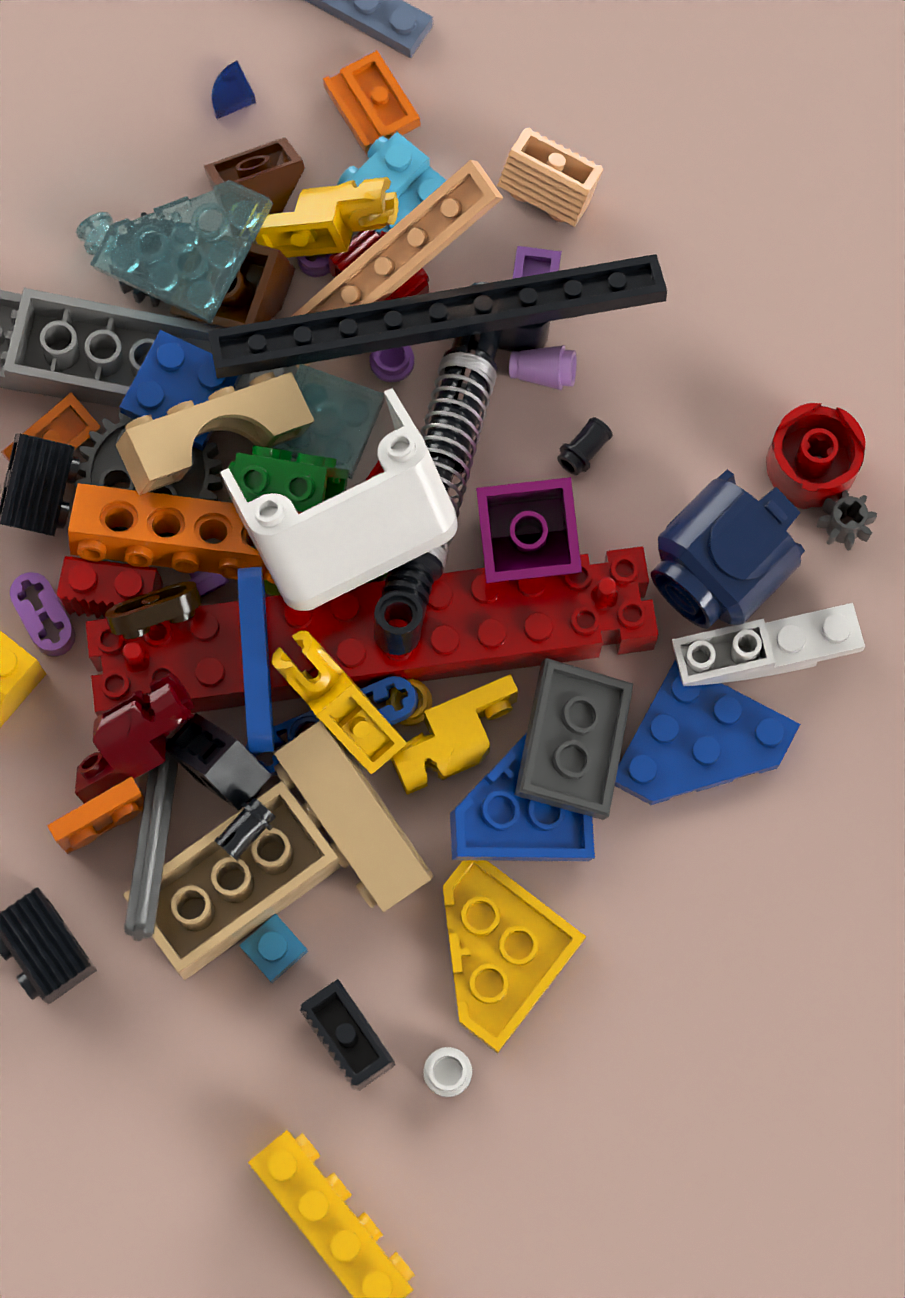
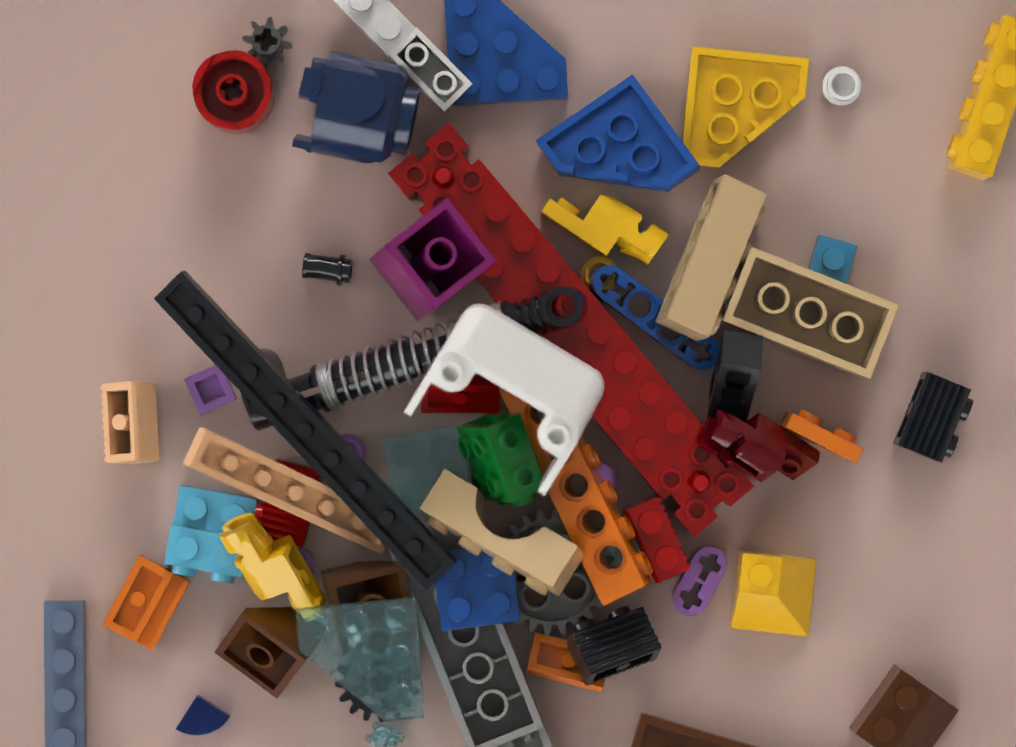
camera: 120 degrees left, 15 degrees up
dark brown plate [105,581,202,639] -> none
dark grey axle [124,738,179,941] -> none
black pin [214,797,276,861] -> none
blue beam [237,567,274,753] -> none
yellow plate [271,631,407,775] -> none
black brick [300,979,395,1091] -> none
lavender cone [509,345,577,390] -> none
dark grey tile [515,658,634,820] -> none

